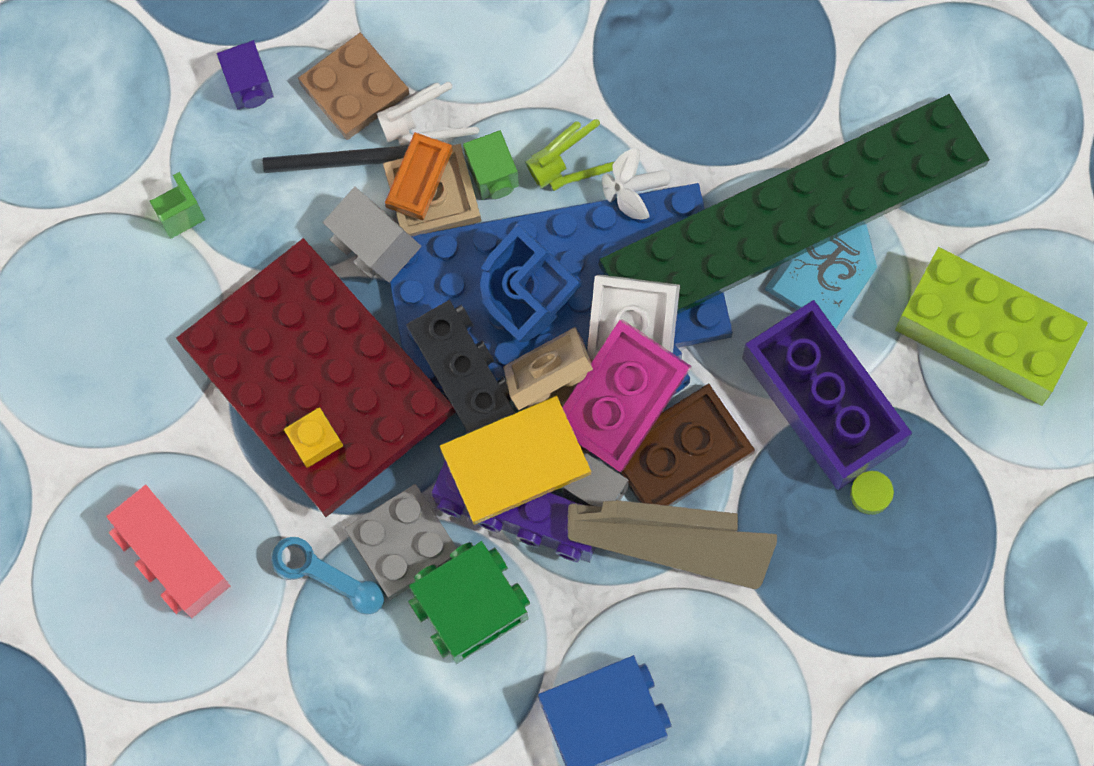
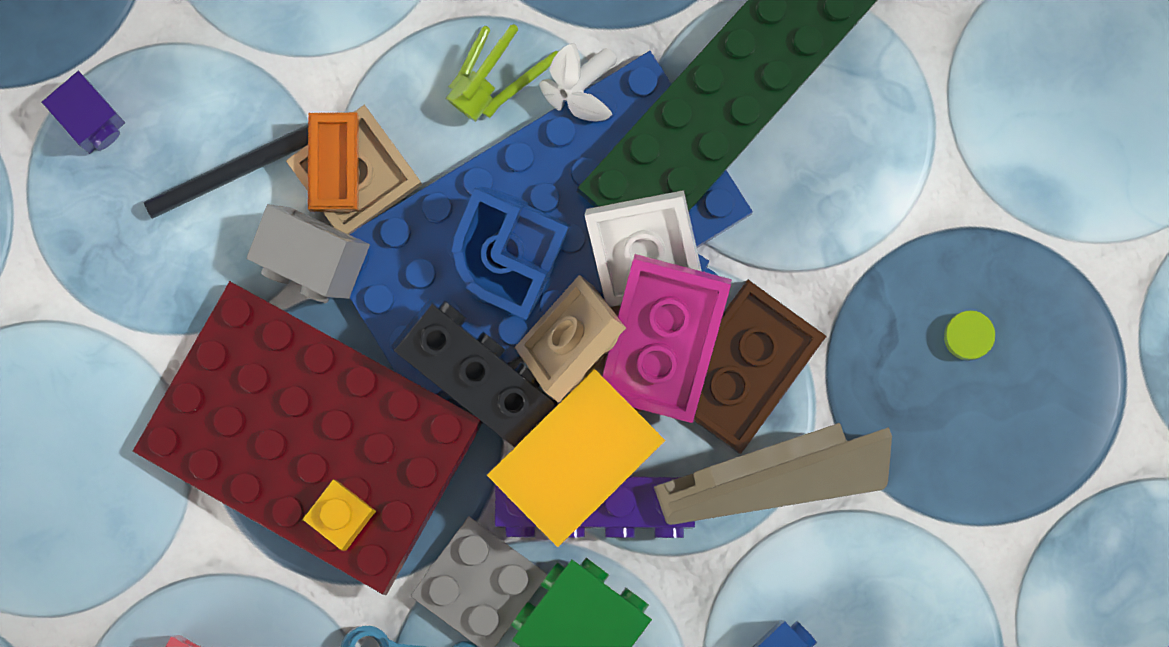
camera: 25 degrees left, 10 degrees up
bright green panel [149,171,205,239] -> none
medium nougat plate [298,32,410,140] -> none
white plant [376,82,479,146] -> none
bright green brick [463,130,519,200] -> none
light grey brick [563,453,628,507] -> none
dark purple brick [742,300,912,491] -> none
medium azure tile [765,224,877,329] -> none
lime brick [895,247,1088,406] -> none

